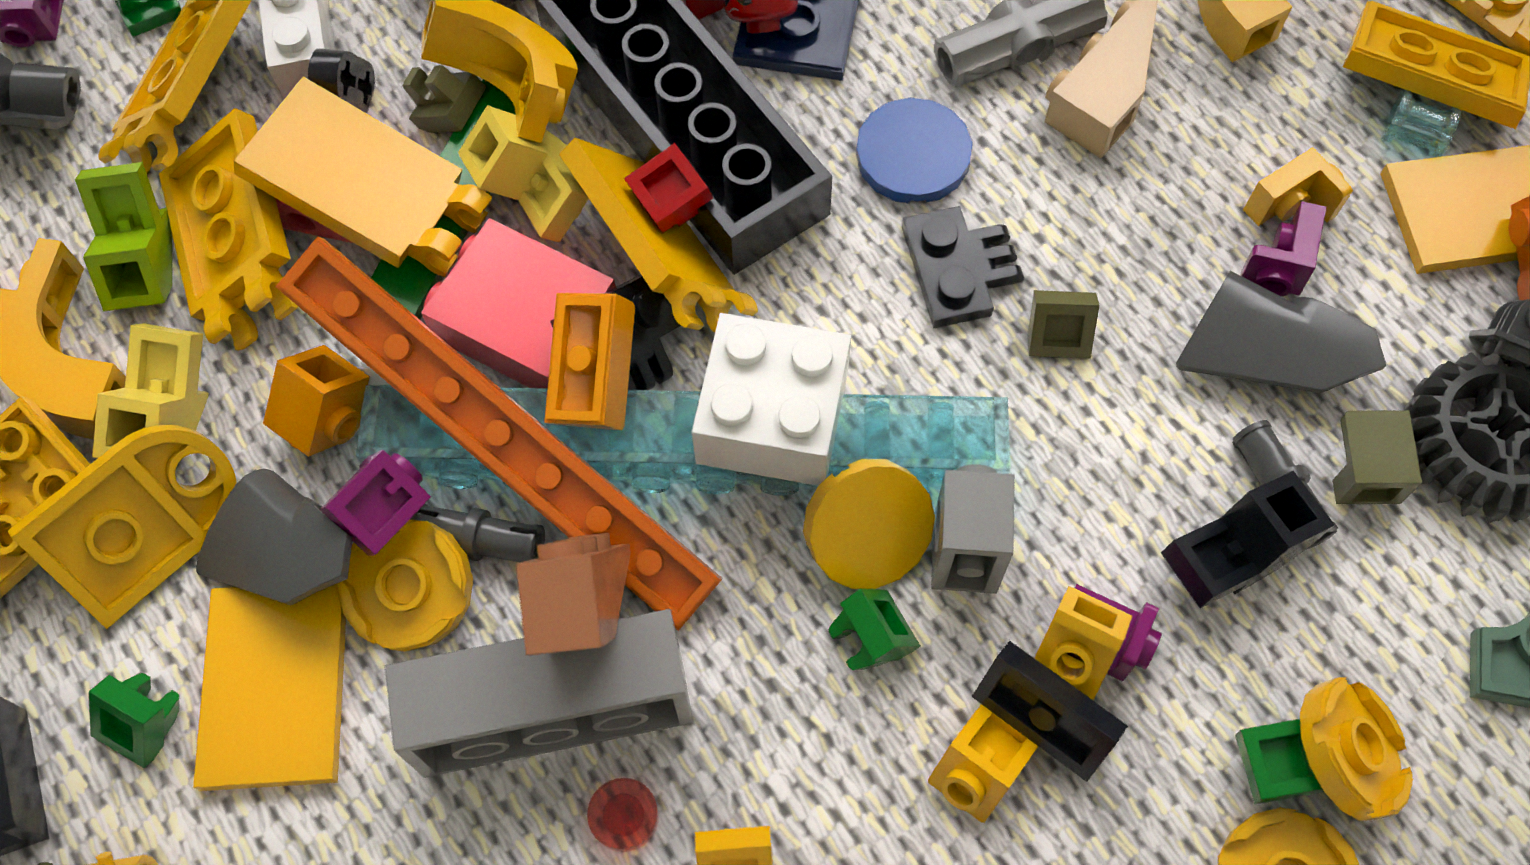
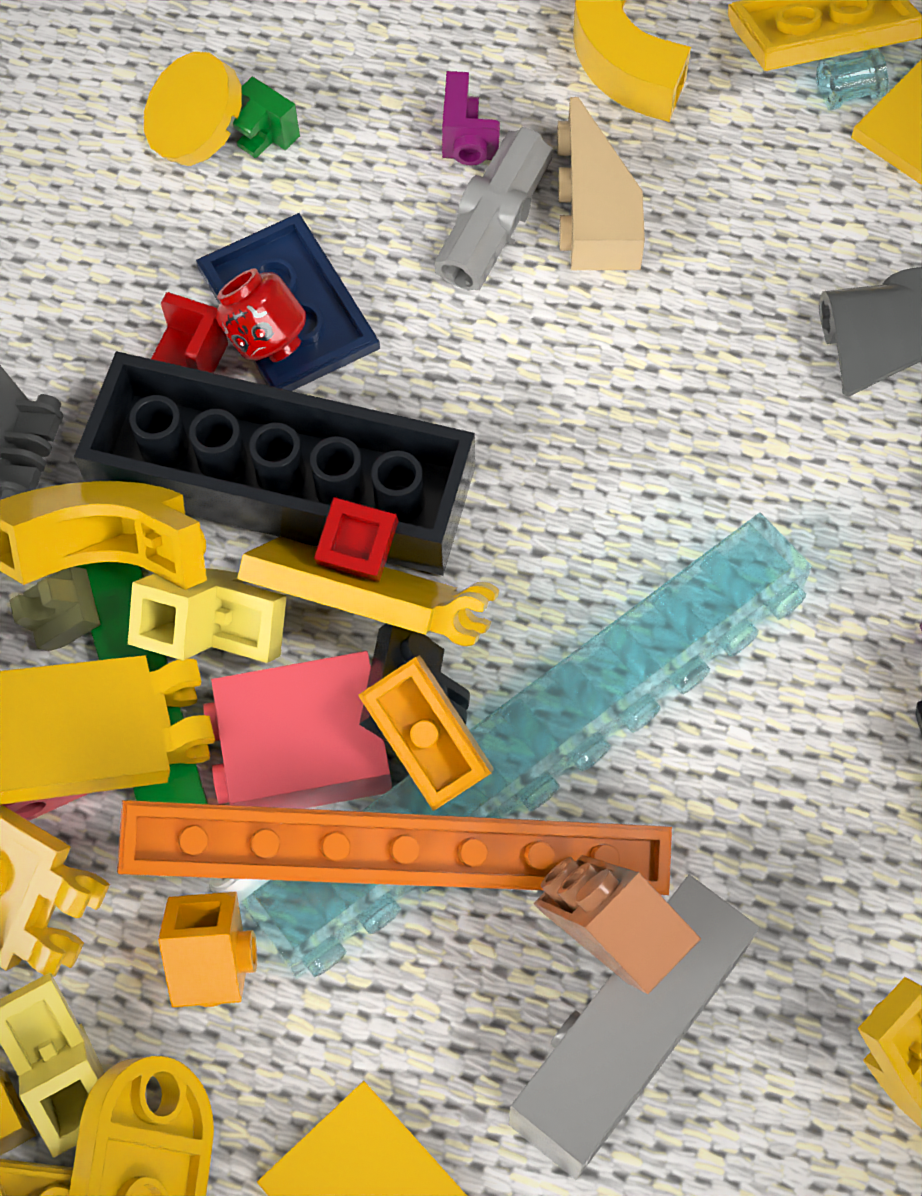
camera: 40 degrees left, 0 degrees up
dark grey panel [196,469,353,606] -> none
magenta bracket [320,449,431,556] -> none
yellow tile [338,519,473,652] -> none
dark grey pin [410,504,545,563] -> none
clear red tile [587,778,659,852] -> none
white brick [692,313,851,486] -> none
yellow tile [803,459,935,589] -> none
green tile [829,588,921,670] -> none
tile [856,97,973,203] -> none
hinge [902,206,1024,329] -> none
light grey brick [931,464,1015,594] -> none
olive tile [1028,290,1100,359] -> none
magenta bracket [1240,201,1326,297] -> none
yellow bracket [1243,147,1353,227] -> none

